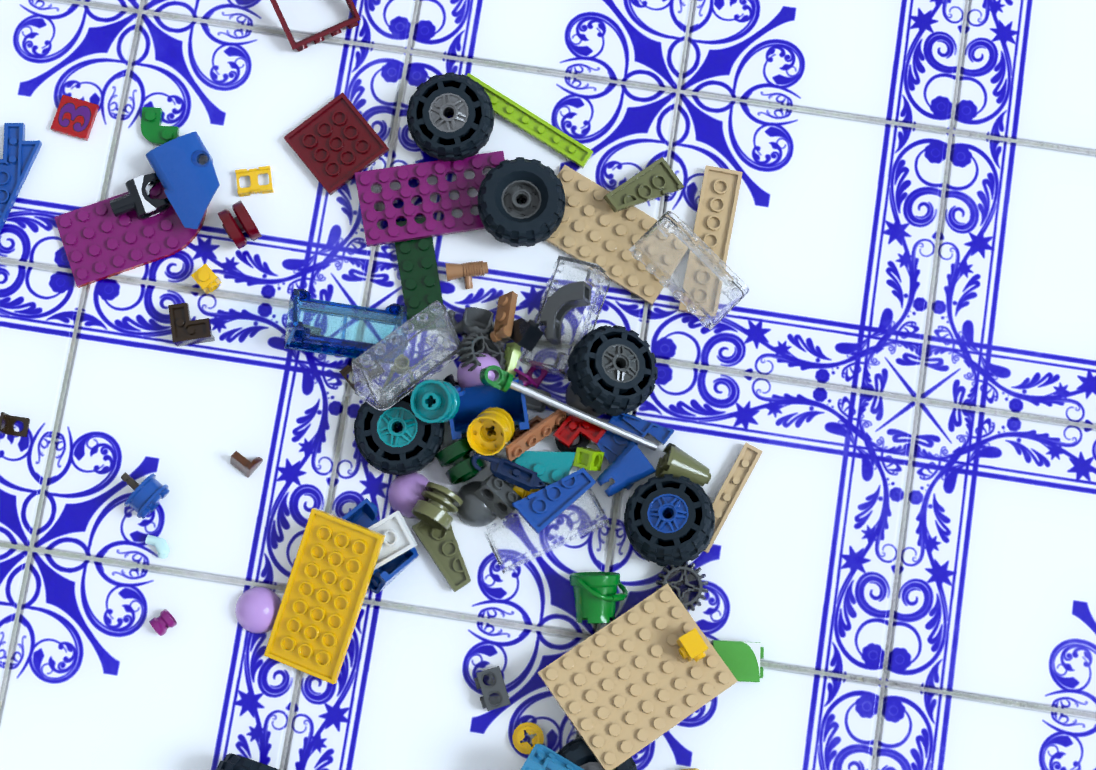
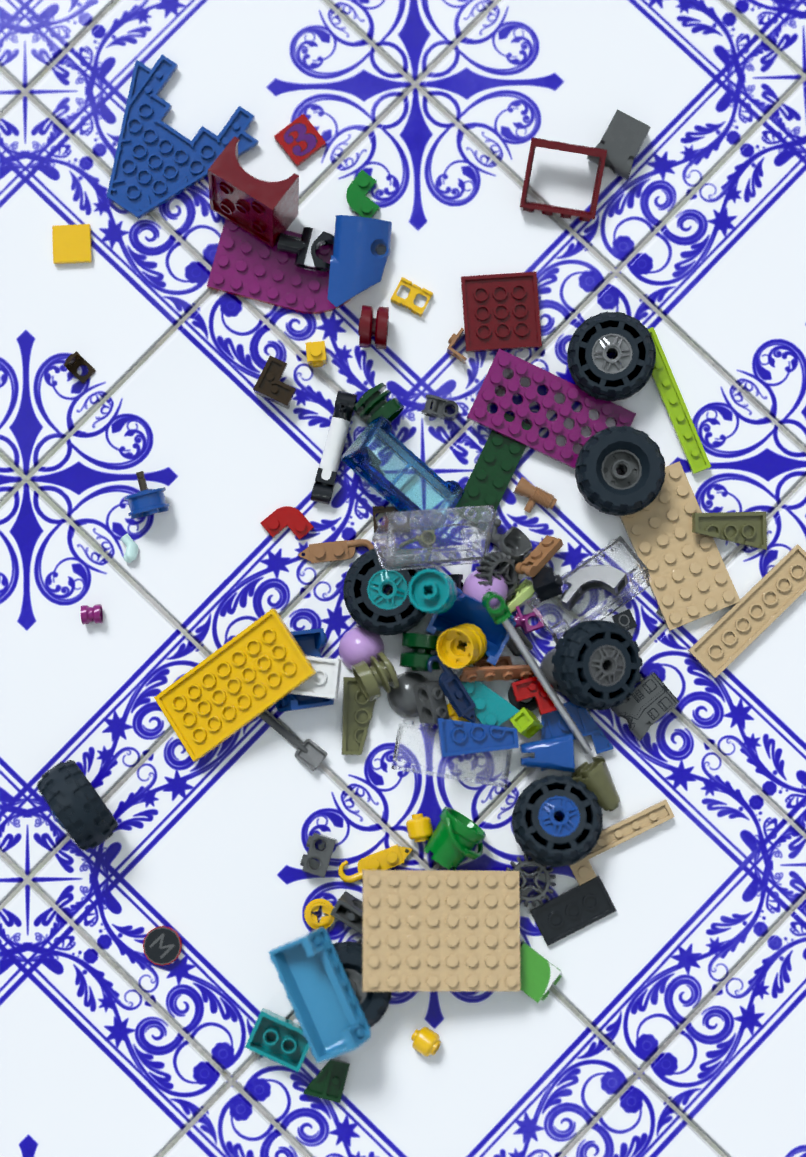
camera: 35 degrees right, 5 degrees up
tile [230,451,263,478] -> none
lavender piece [235,587,281,634] -> none
clear windscreen [629,211,749,330] -> none
yellow brick [676,628,709,662] -> none
none -> dark red container [208,136,299,247]
none -> dark grey piece [259,711,328,771]
none -> red plate [260,506,314,540]
none -> medium nougat plate [298,539,375,564]
none -> piece [311,390,357,505]
none -> dark grey brick [330,891,362,934]
none -> yellow plate [338,844,412,883]
none -> dark green wheel [353,383,404,434]
none -> yellow head [406,813,433,842]
none -> dark grey piece [421,394,459,421]
none -> medium nougat bracket [447,328,467,364]
none -> black tile [529,875,617,946]
none -> tan plate [570,860,597,886]
none -> dark grey piece [610,672,680,741]
none -> black tile [611,609,637,631]

